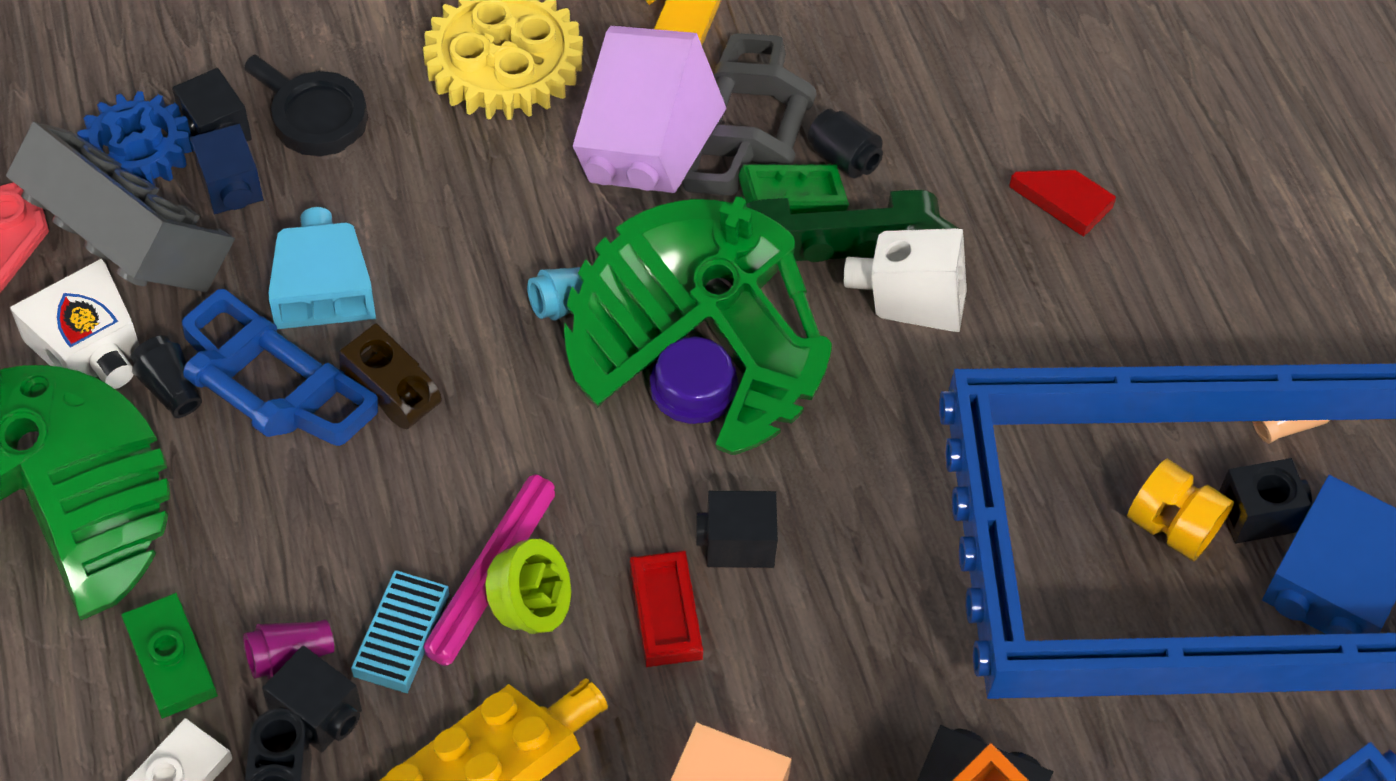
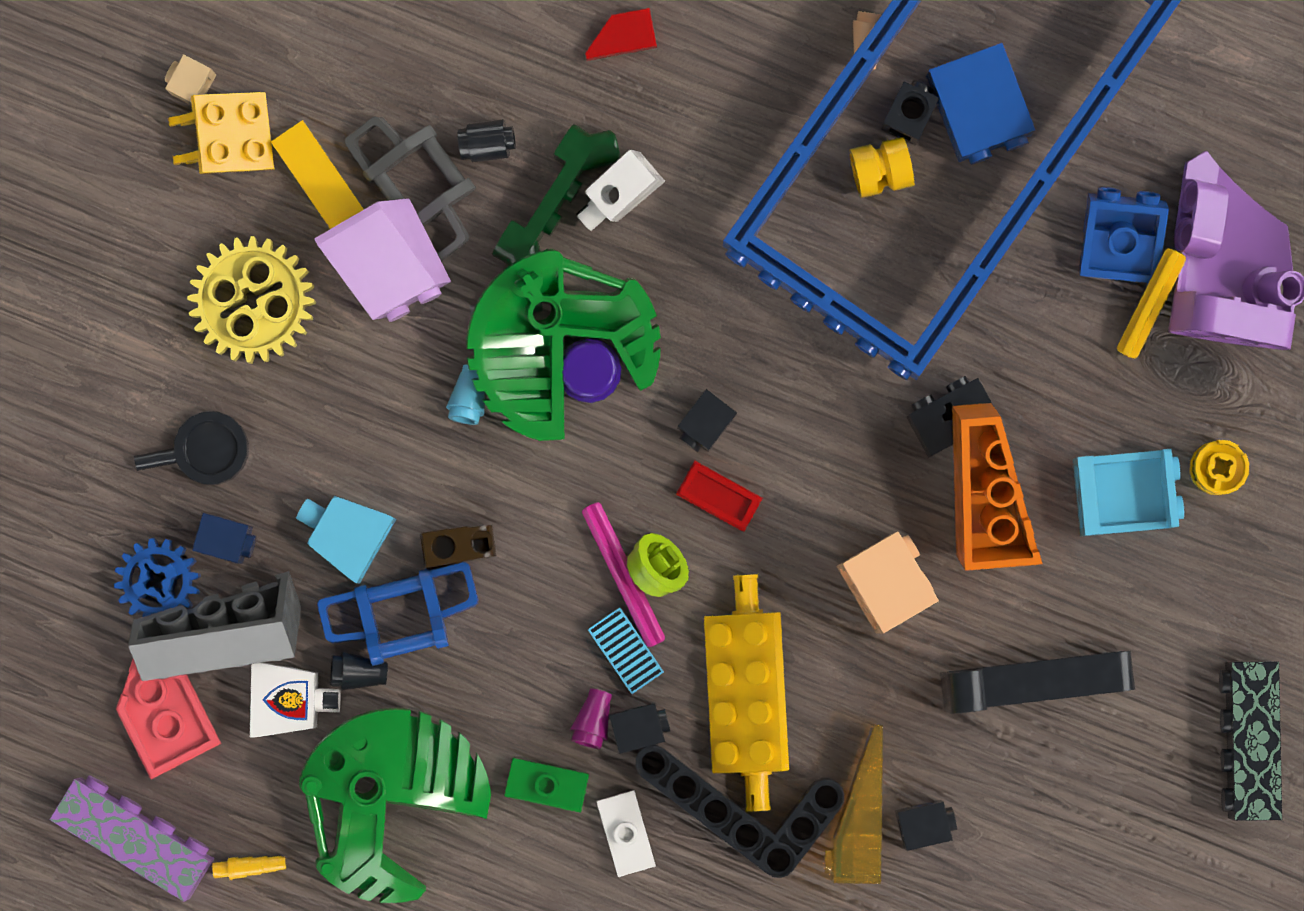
camera: 45 degrees left, 30 degrees up
black brick [172,68,252,141] -> none
green plate [738,164,849,214] -> none

